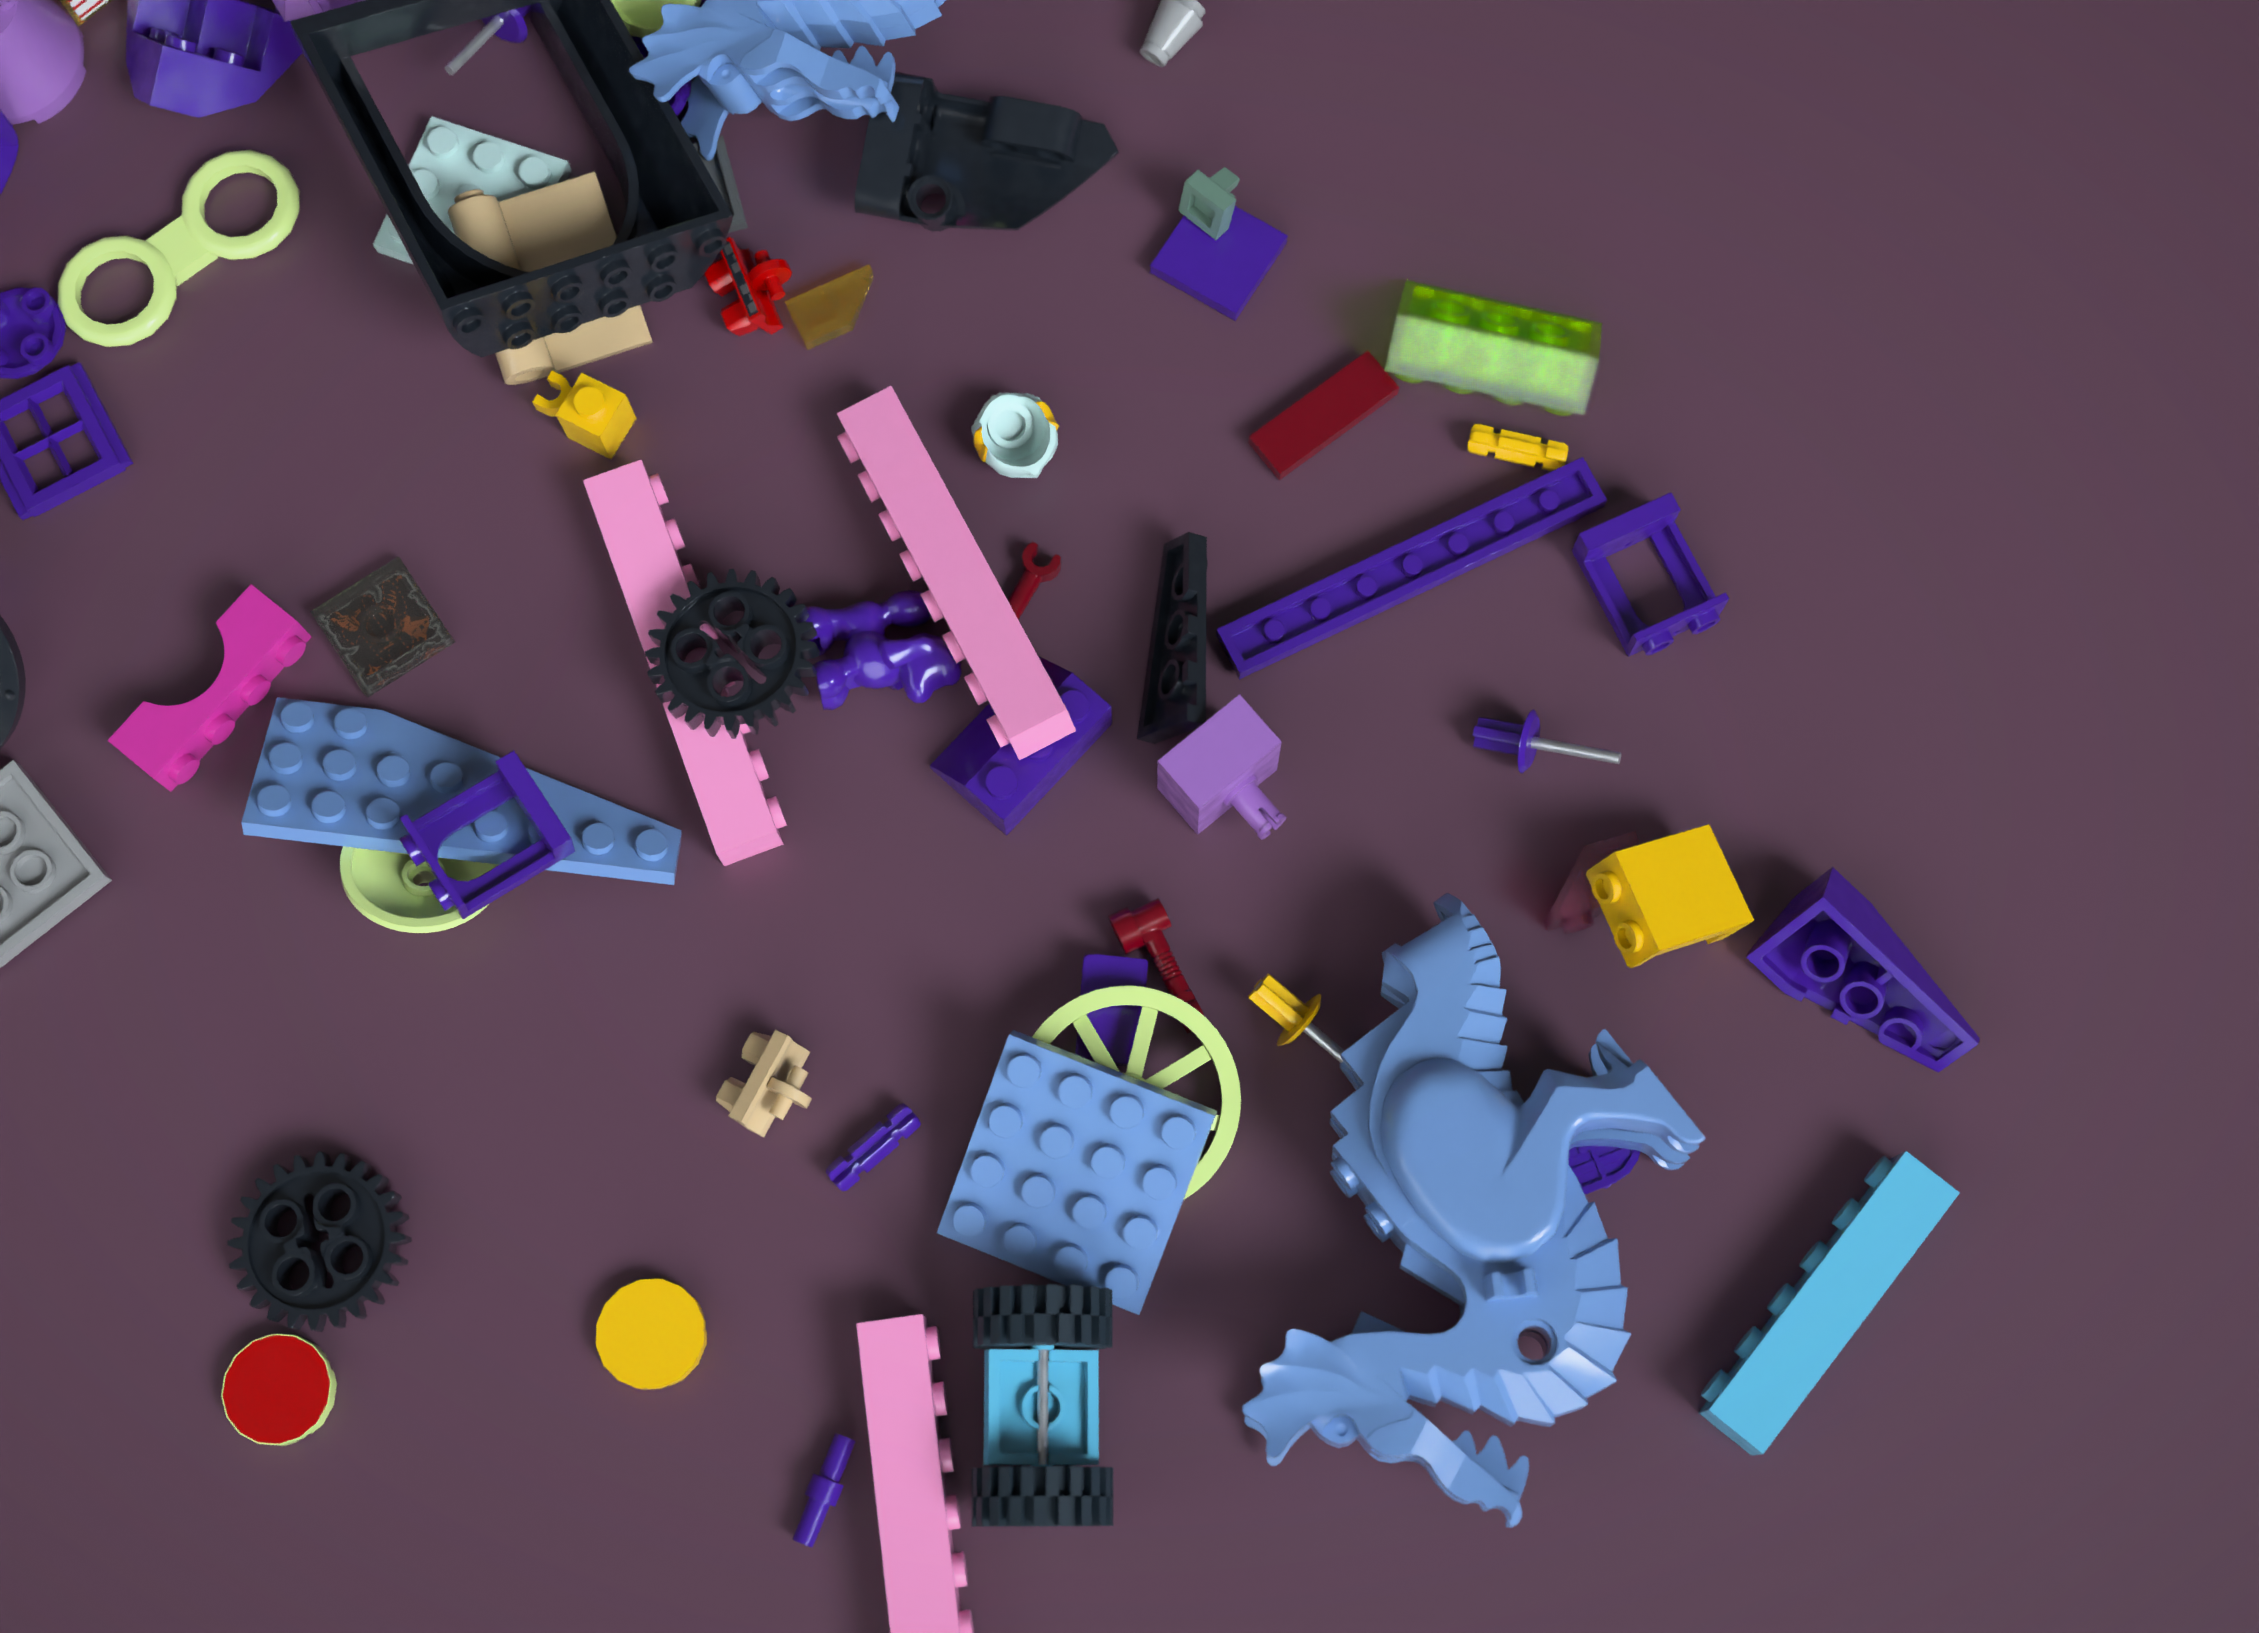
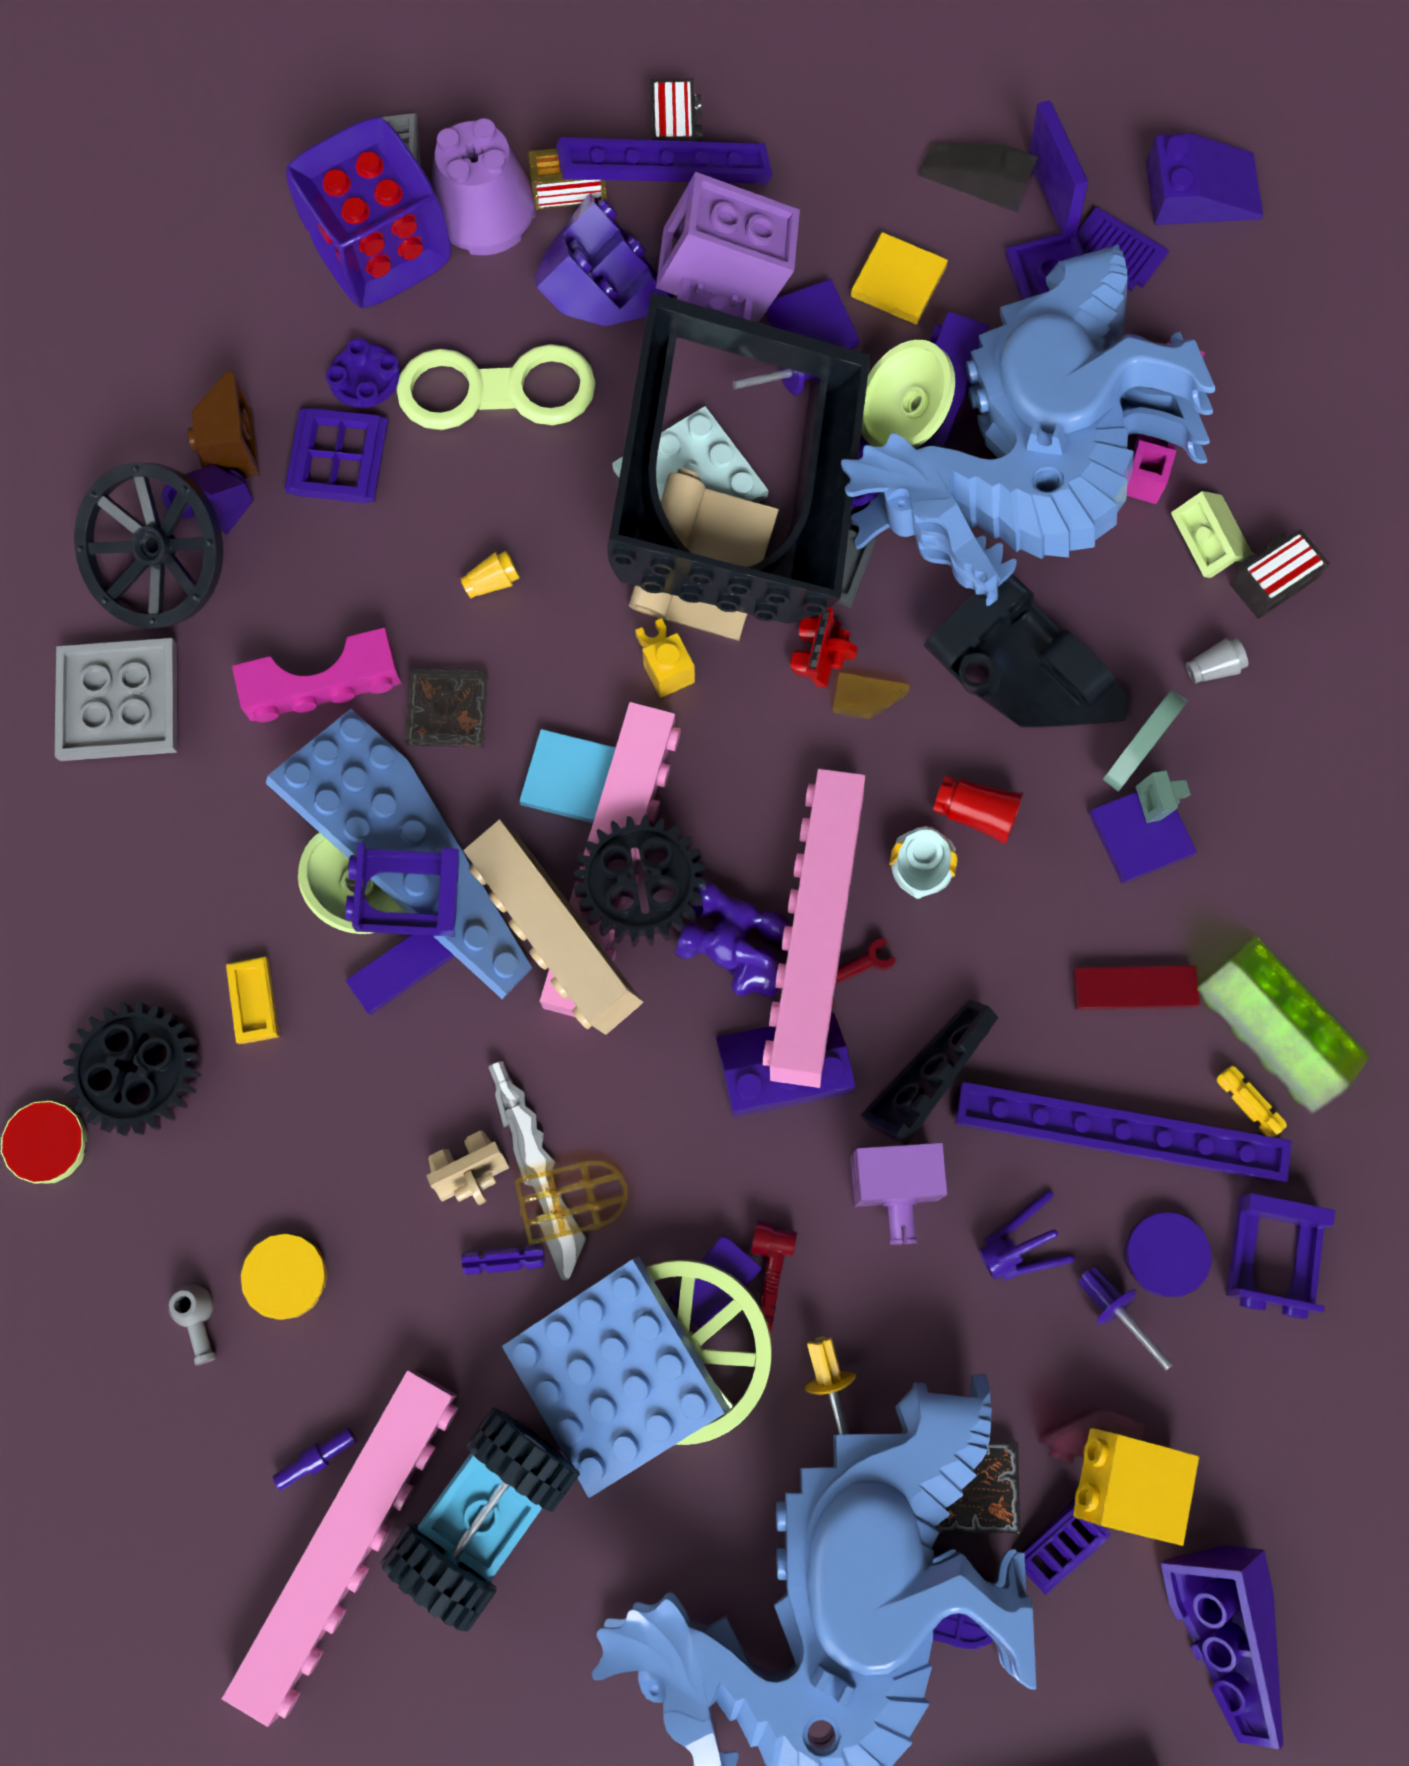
camera: 35 degrees right, 0 degrees up
none -> light grey bar [168,1284,216,1365]
none -> yellow tile [226,957,280,1044]
none -> dark purple tile [345,935,455,1015]
none -> yellow cone [460,551,520,598]
none -> tan brick [463,819,644,1035]
none -> light grey sword [488,1061,586,1280]
none -> clear yellow window [514,1160,628,1245]
none -> medium azure tile [519,729,616,823]
none -> red plant [933,776,1024,845]
none -> clear smoke tile [935,1441,1021,1533]
none -> dark purple plant [979,1191,1075,1281]
none -> dark purple slope [1021,1499,1111,1595]
none -> sand green piece [1103,689,1189,792]
none -> dark purple tile [1125,1213,1212,1297]

